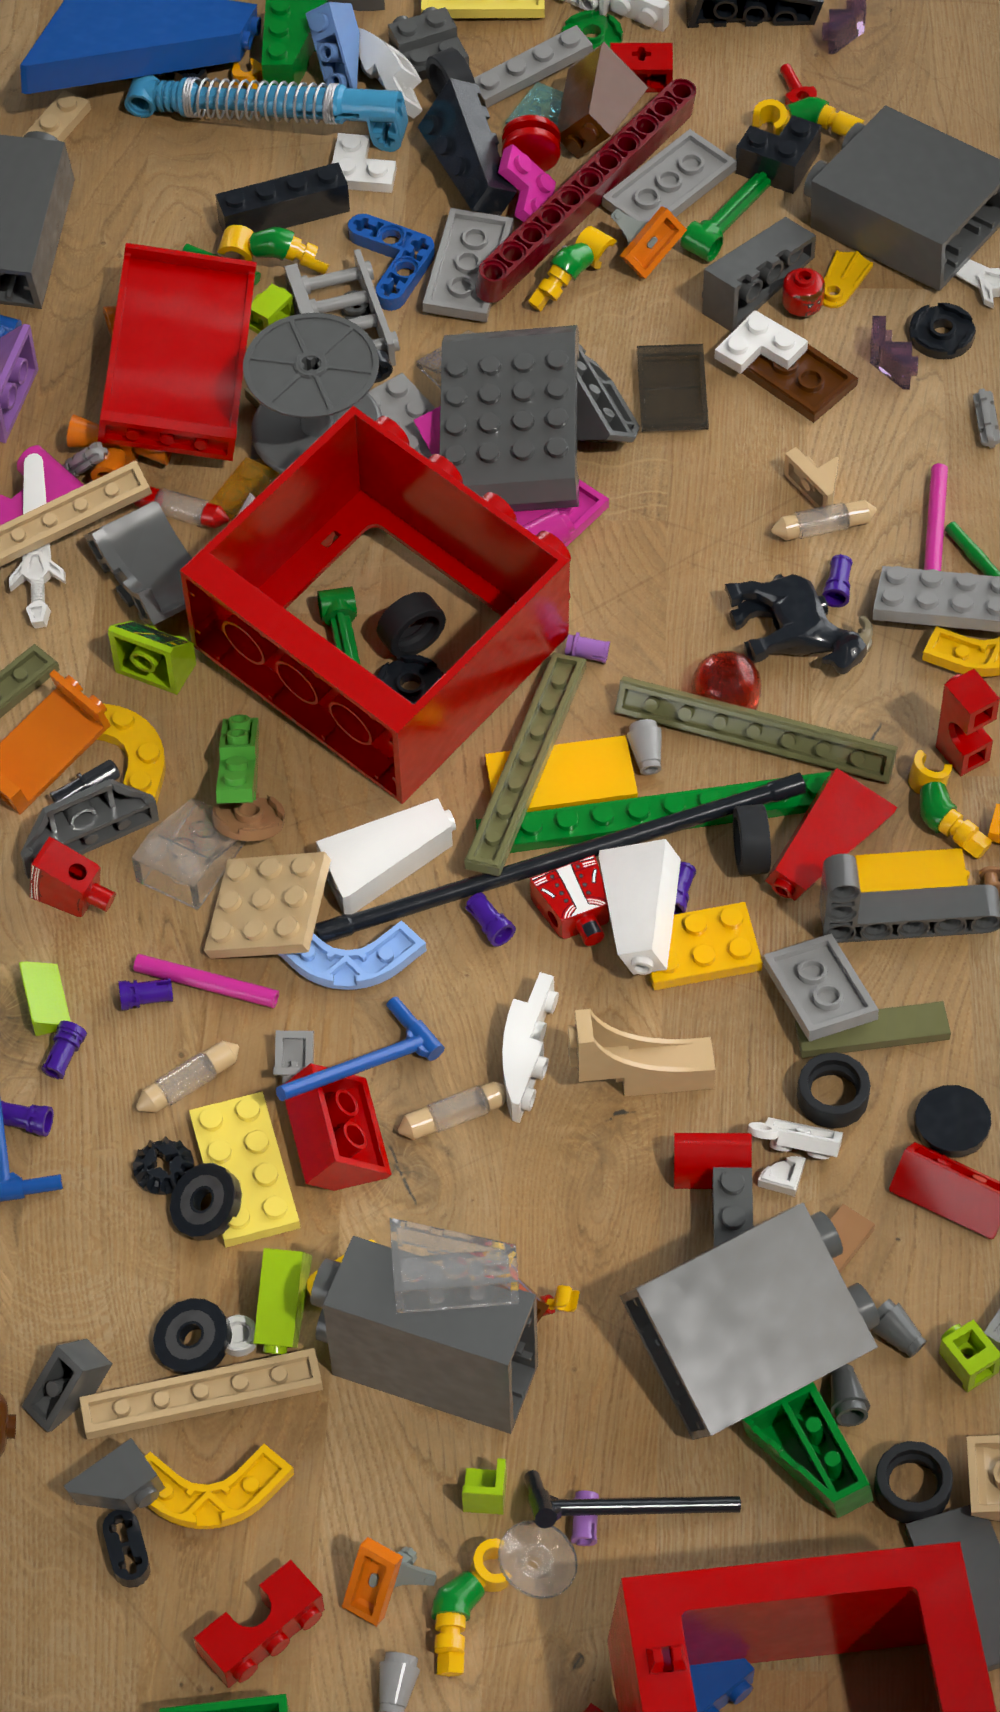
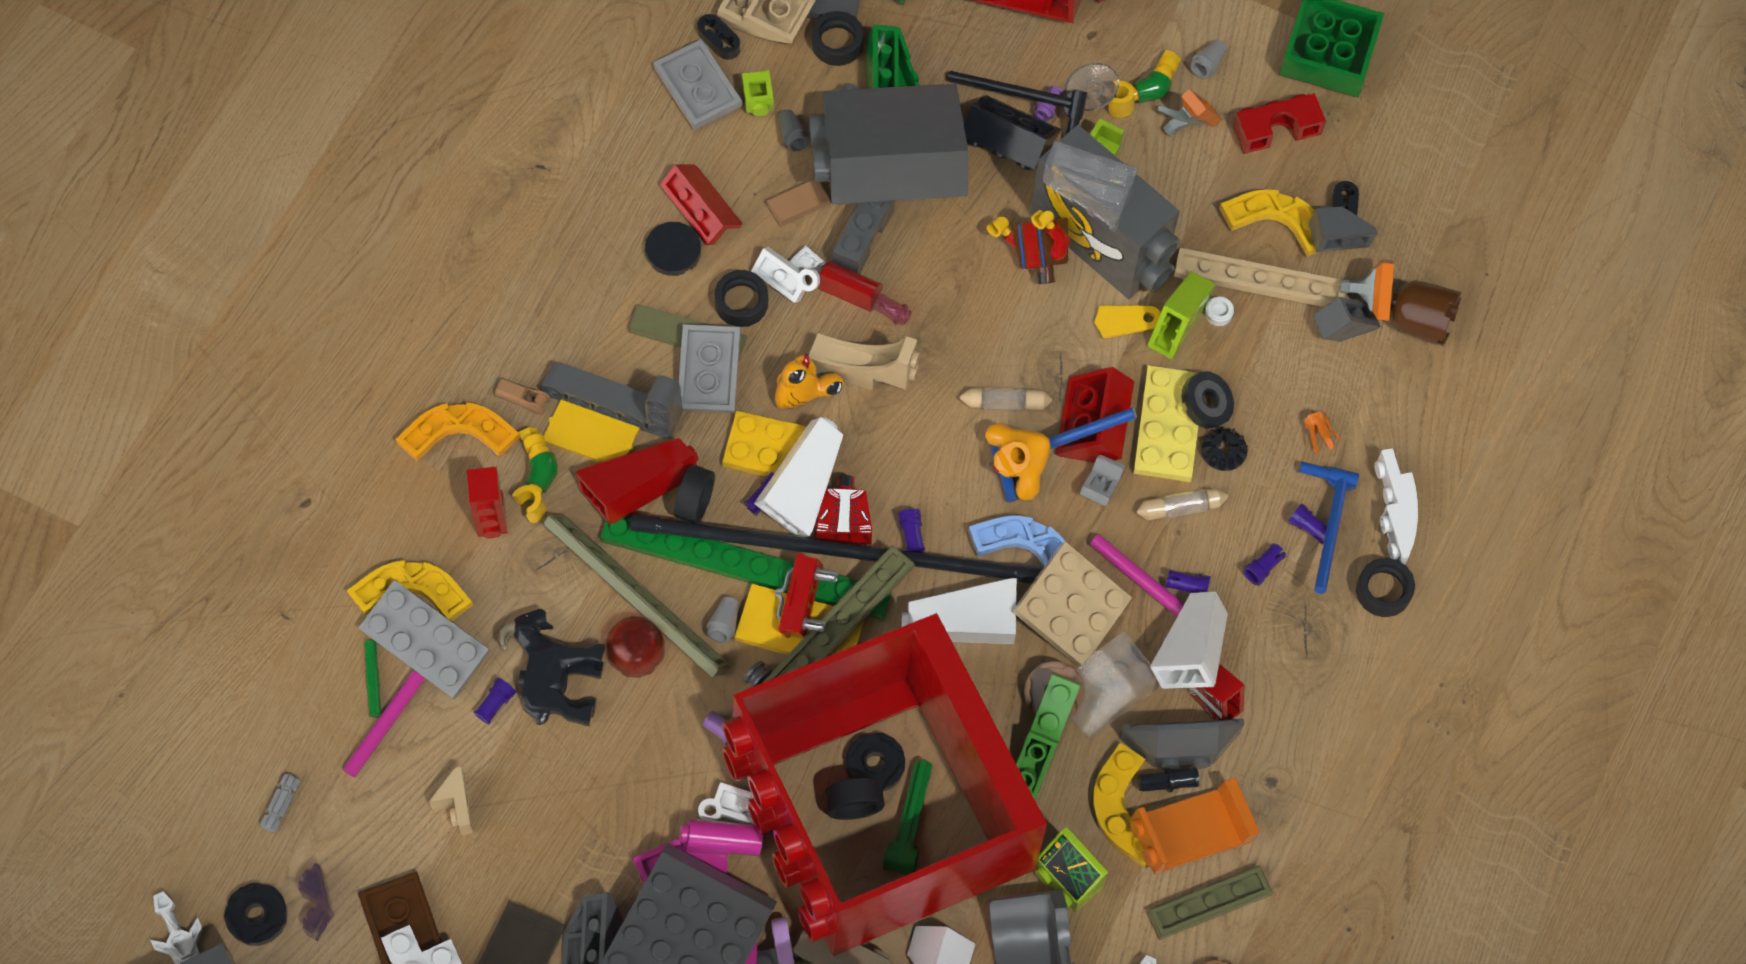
camera: 160 degrees left, 10 degrees up
lime slope [19,961,71,1036] -> none
black tile [153,1298,232,1375] -> none
white slope [502,972,559,1123] -> none
piece [771,500,877,540] -> none
none -> dark grey bush [743,661,772,687]
none -> light orange head [774,353,844,410]
none -> red piece [775,553,838,638]
none -> clear pink pin [873,293,911,325]
none -> black slope [964,95,1061,170]
none -> light orange head [985,422,1051,501]
none -> white slope [1150,592,1228,689]
none -> orange piece [1304,410,1342,454]
none -> piece [1340,259,1394,321]

